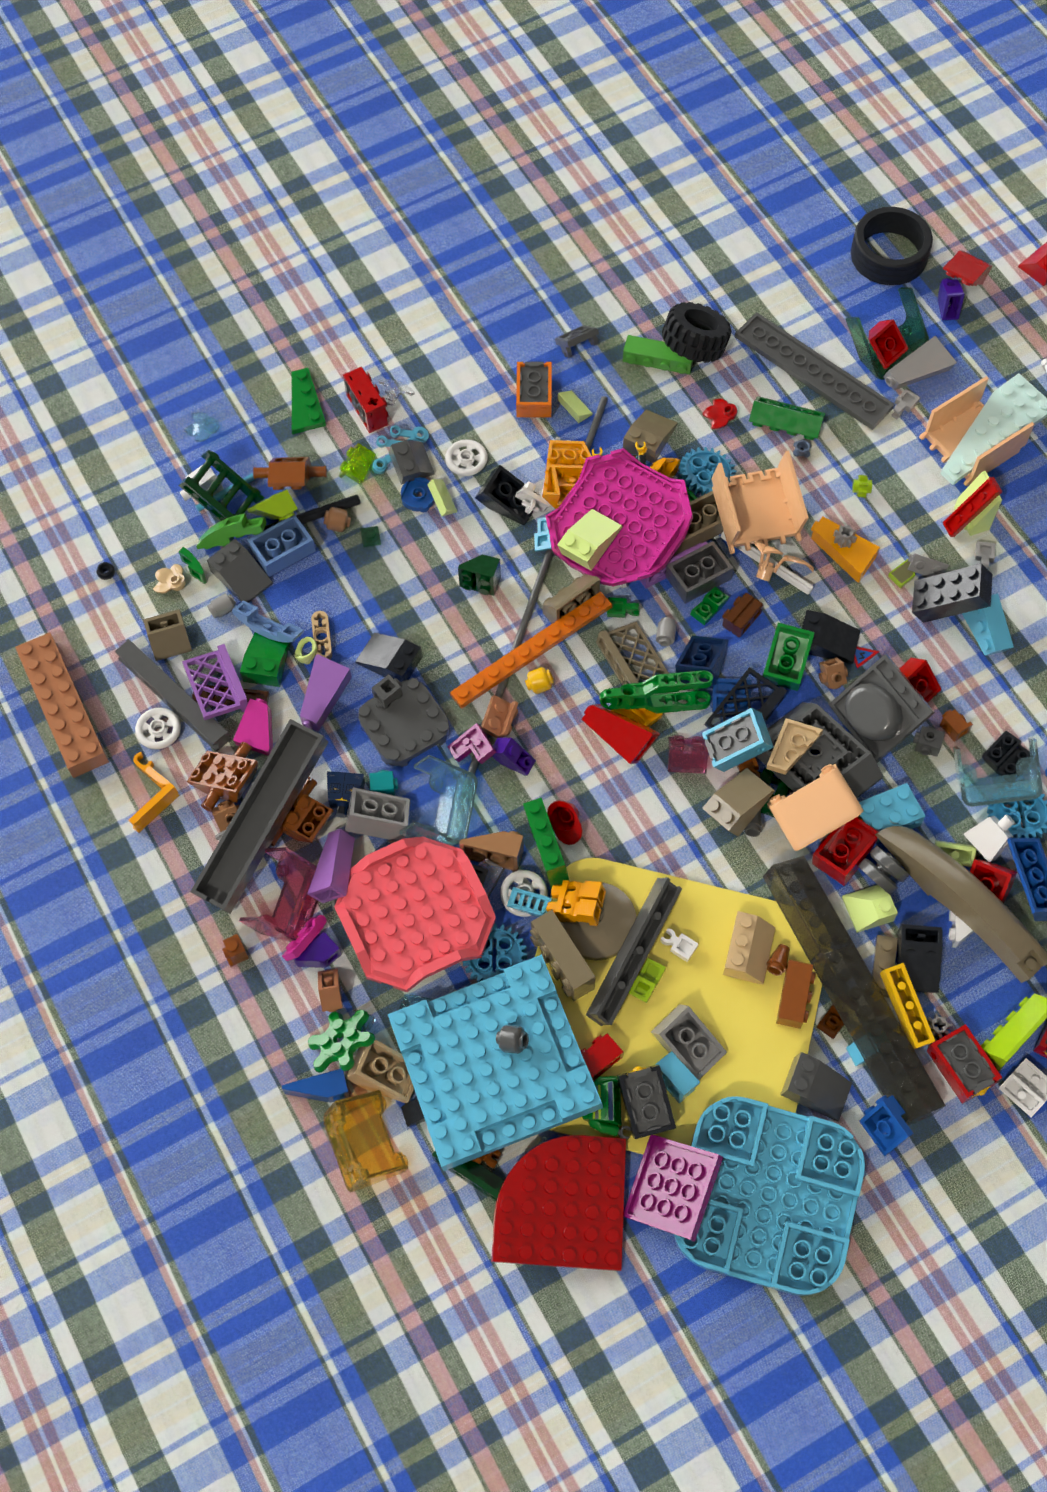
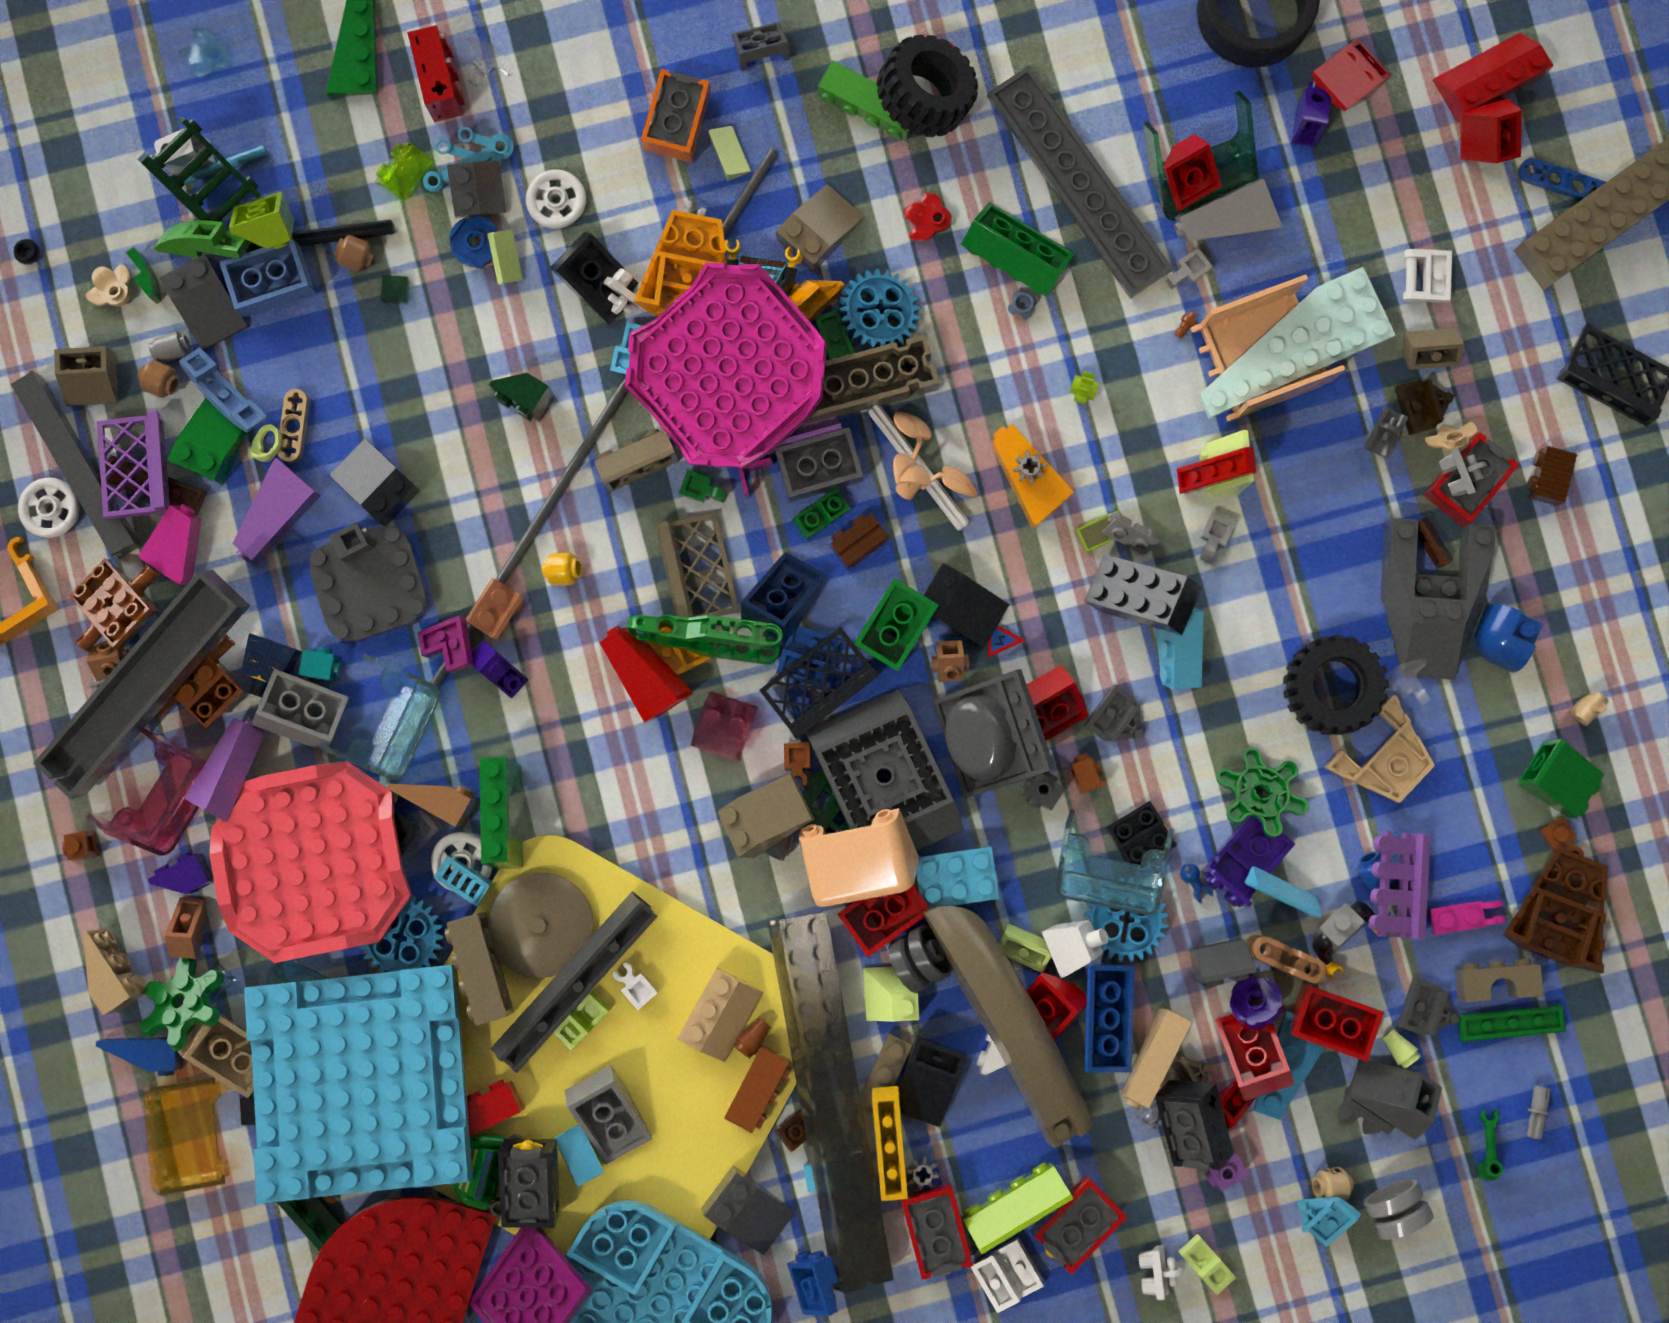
camera: 10 degrees right, 20 degrees up
dark orange slope [253,457,327,490] -> none
dark pink hinge [282,915,327,961] -> none
orange plate [450,591,612,709] -> none
dark grey head [496,1025,529,1054] -> none
light orange hips [546,880,606,926] -> none
red piece [547,800,583,845] -> none
yellowish green slope [557,509,622,571] -> none
light grey brick [656,617,676,646] -> none
piece [702,708,774,772] -> none
light nougat windscreen [712,451,809,554] -> none
tan wing [767,718,823,775] -> none
none -> tan slope [83,929,146,1016]
none -> medium nougat head [137,360,179,398]
none -> dark pink bracket [738,458,773,498]
none -> dark grey slope [1083,684,1143,742]
none -> dark orange piece [1174,311,1197,339]

